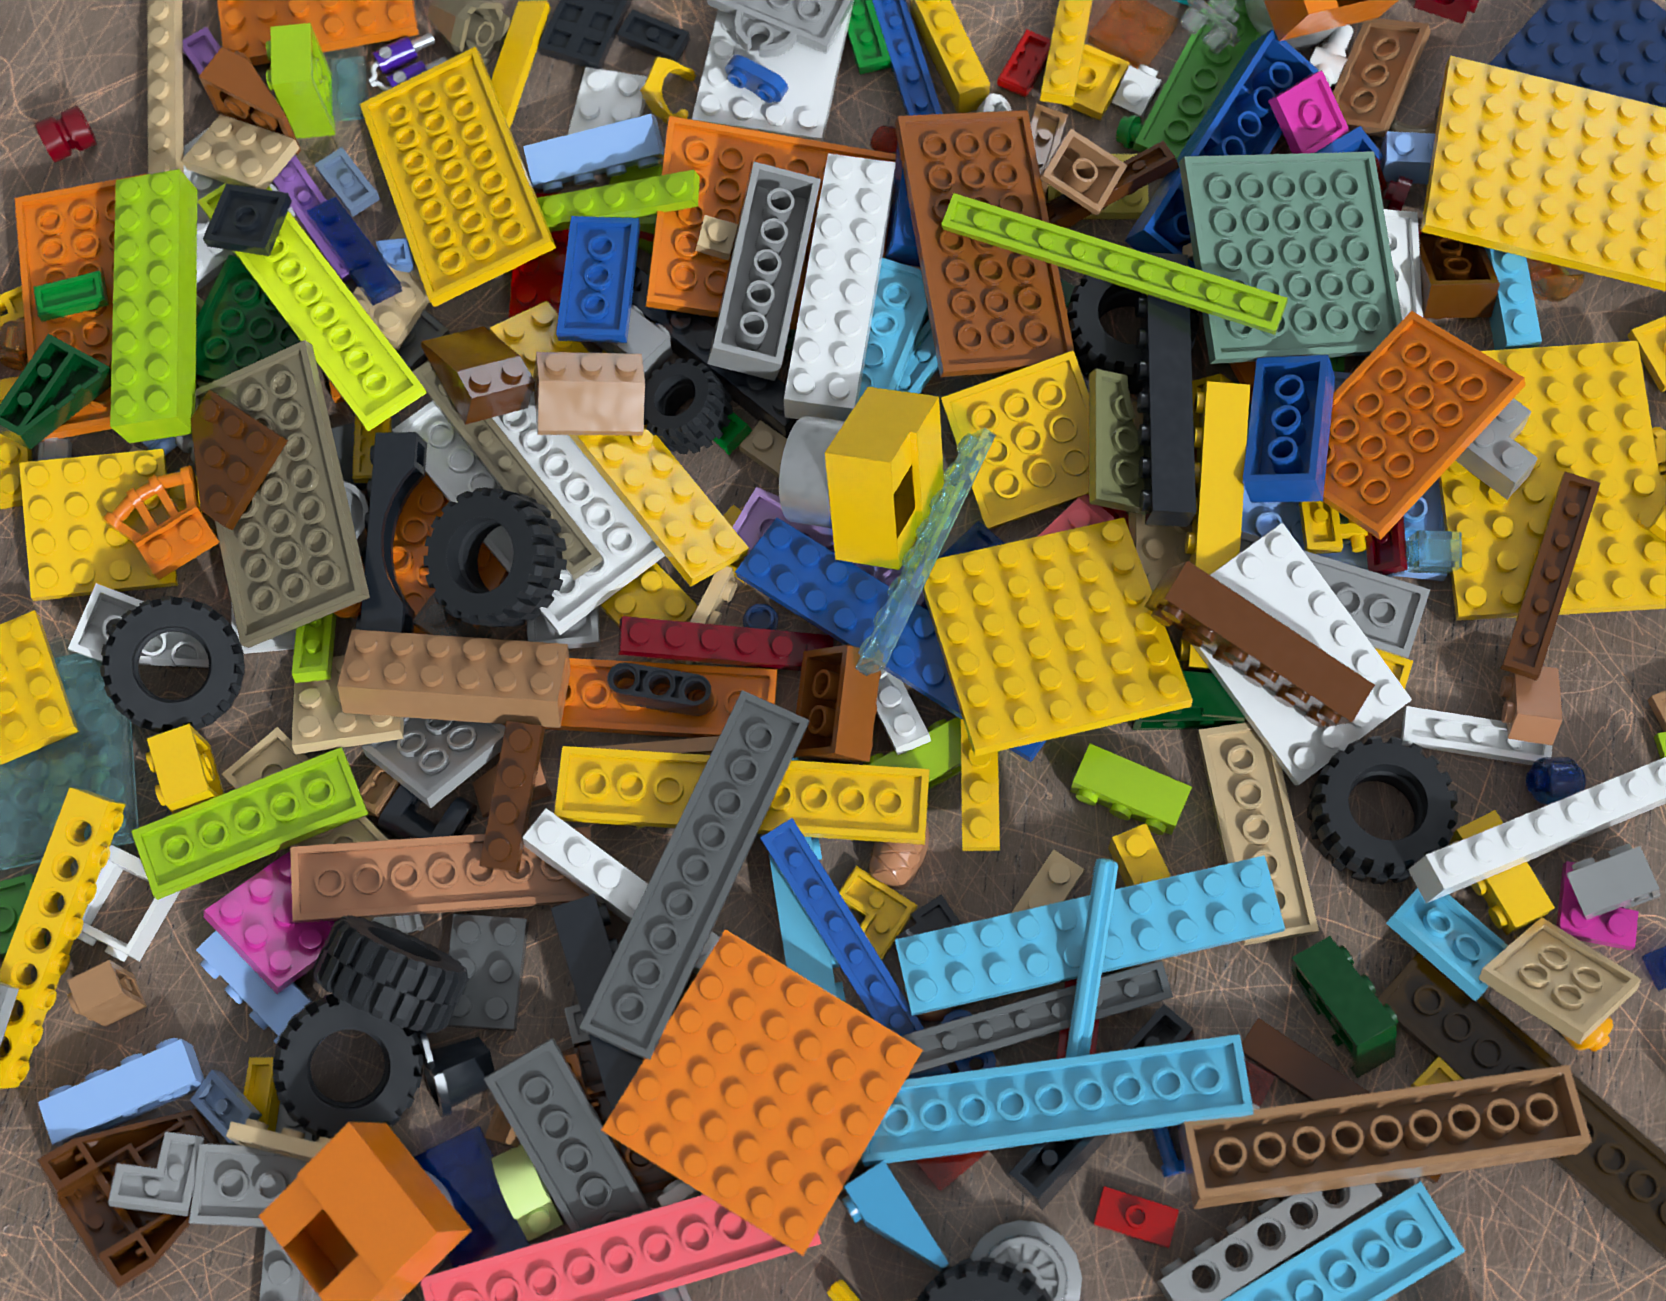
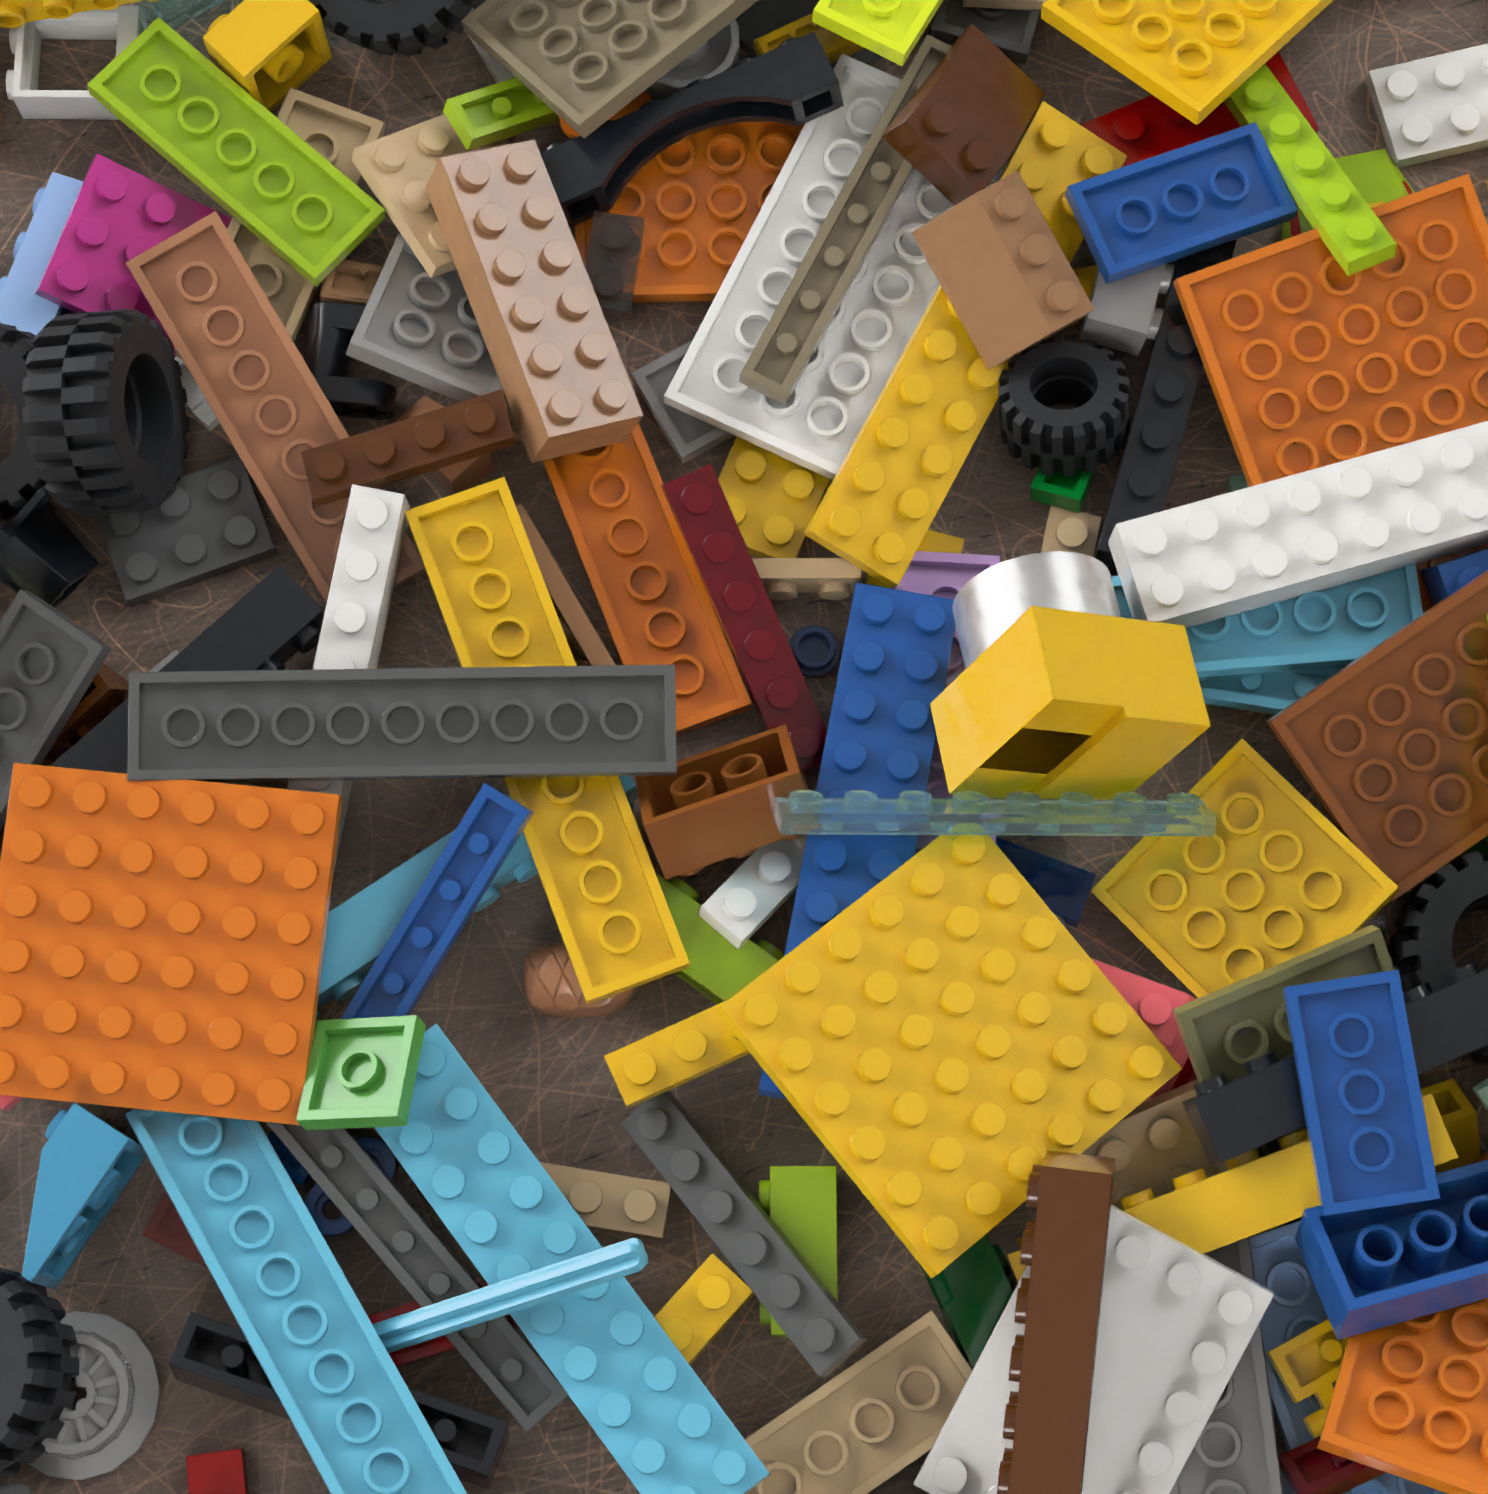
camera: 60 degrees right, 5 degrees up
black tyre [424,487,567,628] -> none
light blue brick [523,114,664,193] -> none
black beam [607,663,714,716] -> none
tan plate [695,215,738,260] -> none
light grey brick [707,162,821,381] -> none
yellow tile [838,866,918,961] -> none
black plate [894,895,962,945] -> none
none -> bright green plate [296,1015,426,1130]
none -> dark grey plate [621,1091,867,1377]
none -> blue plate [1282,969,1440,1216]

